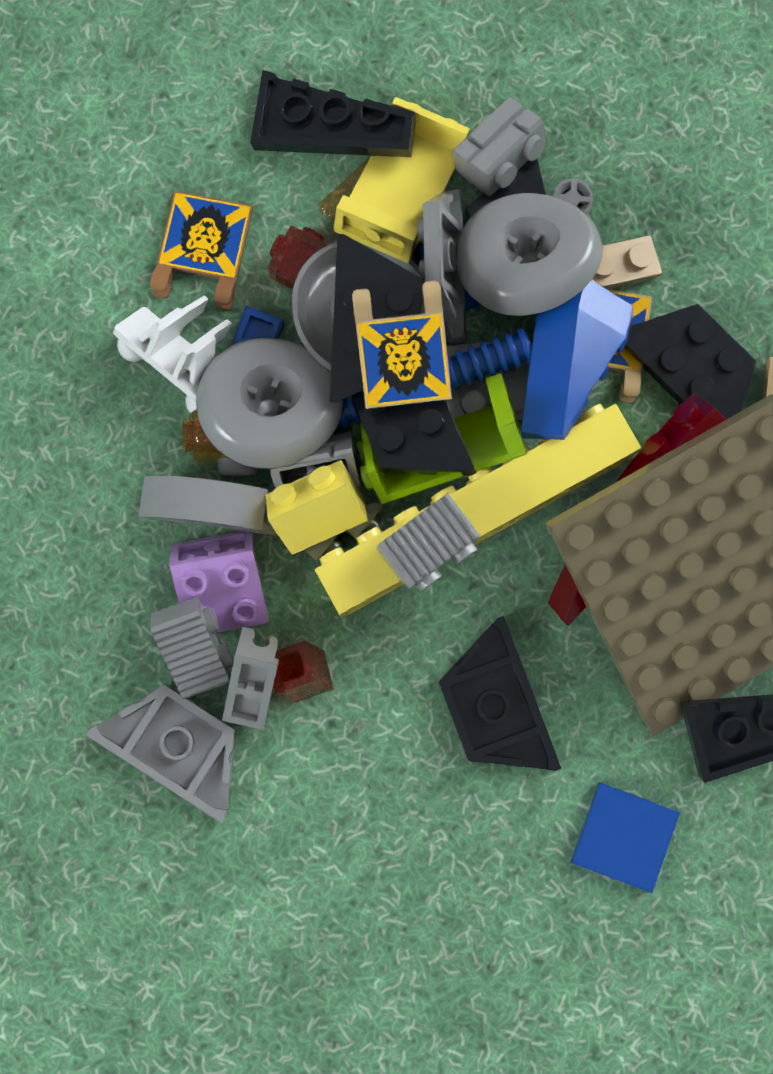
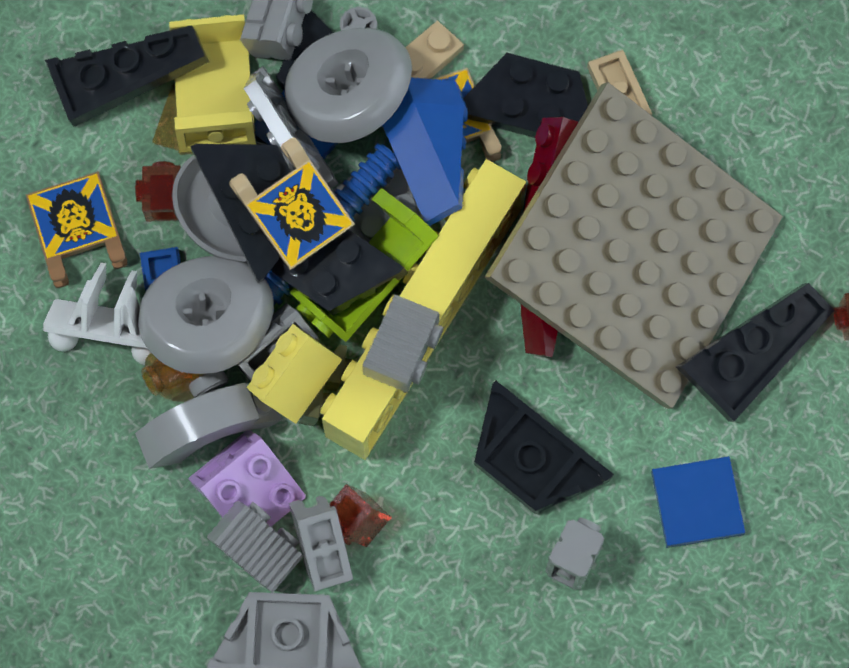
camera: 30 degrees left, 10 degrees down
none -> light grey brick [545,518,604,591]

